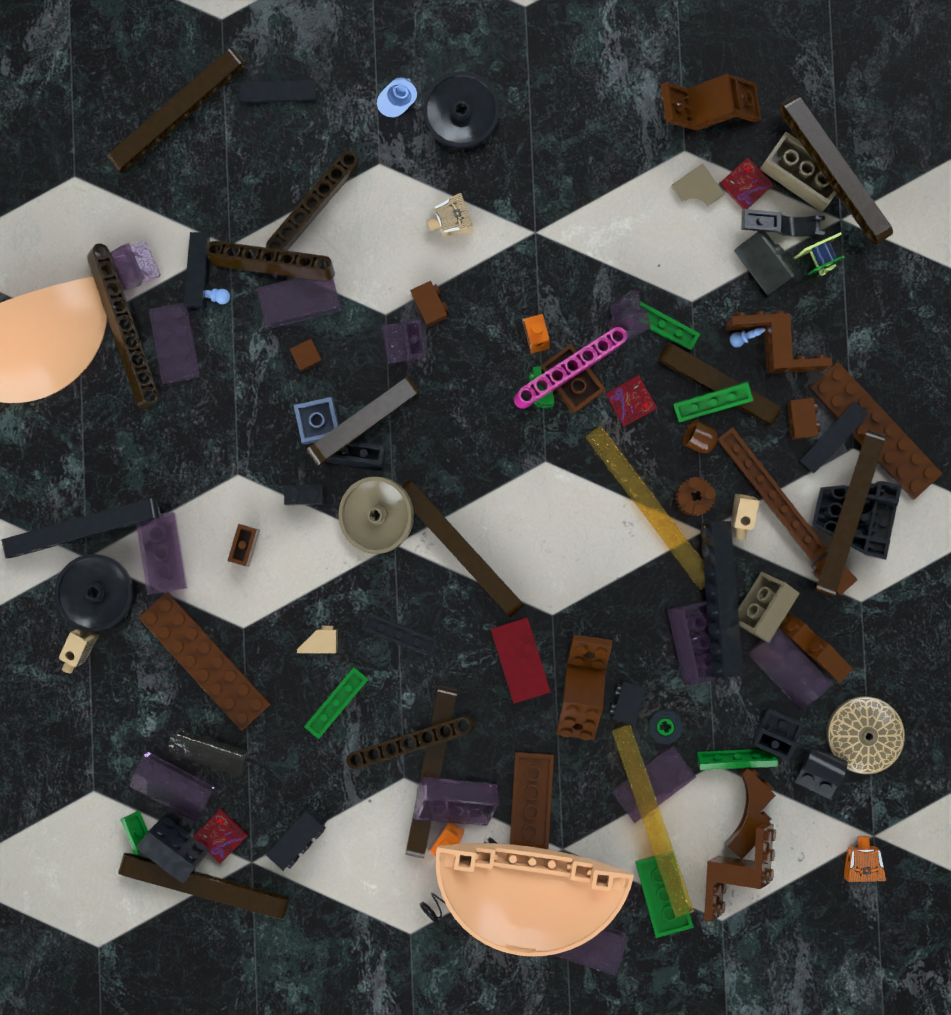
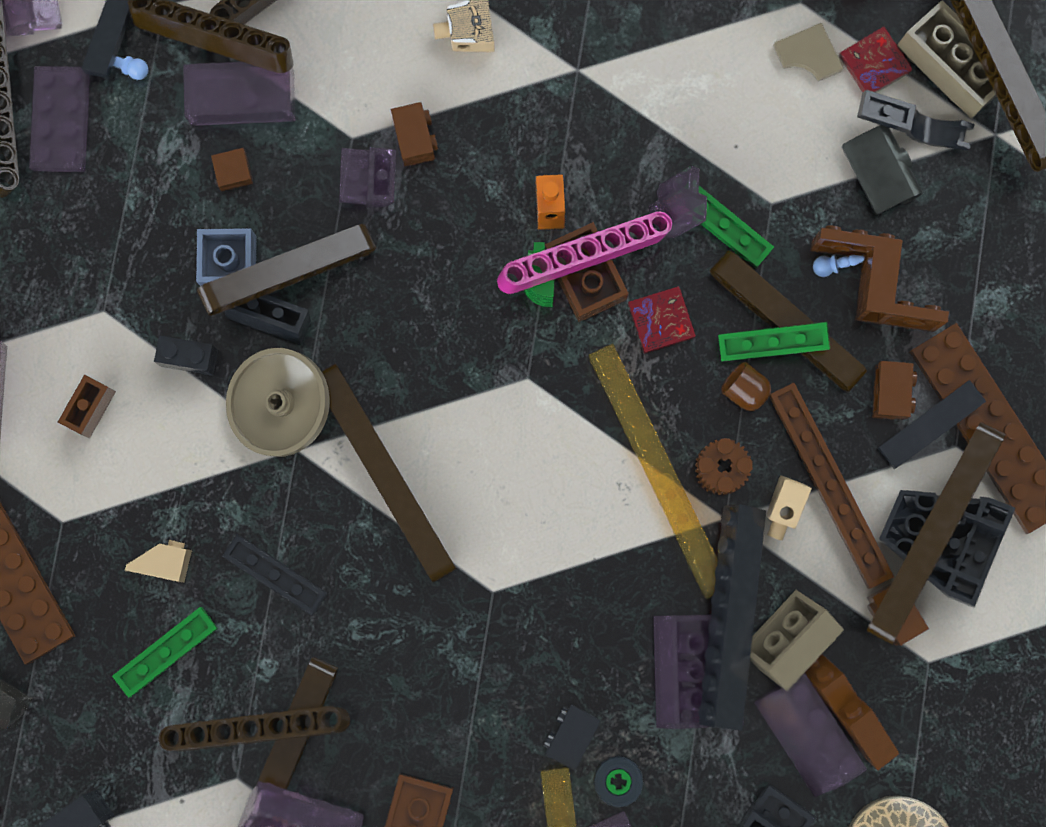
camera: 10 degrees right, 5 degrees down
dark red brick [490,617,551,703] -> none
reddish brown bracket [556,634,613,740] -> none
piece [793,232,845,276] -> none

